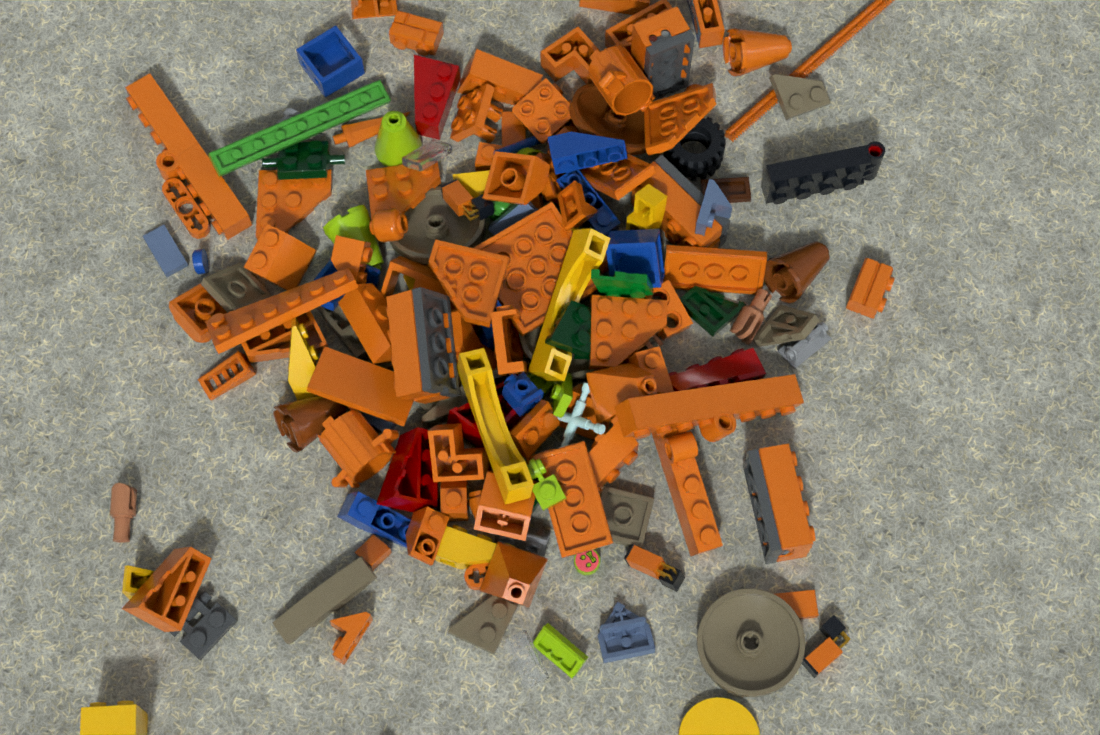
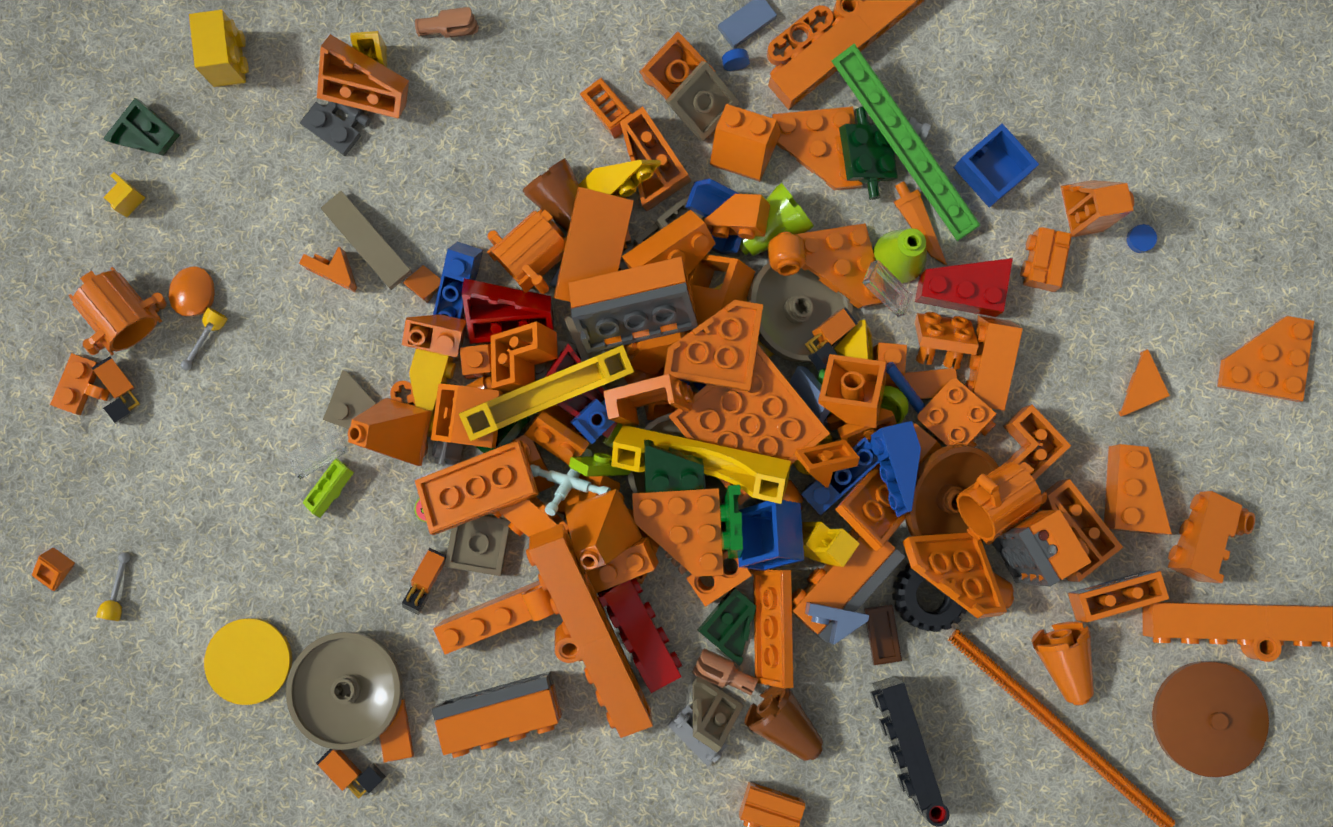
camera: 80 degrees right, 15 degrees up
orange wing [205,268,359,354] -> none
lime plate [527,458,567,511] -> none
sand blue slope [598,602,655,664] -> none
dark tan wing [769,74,831,120] -> none

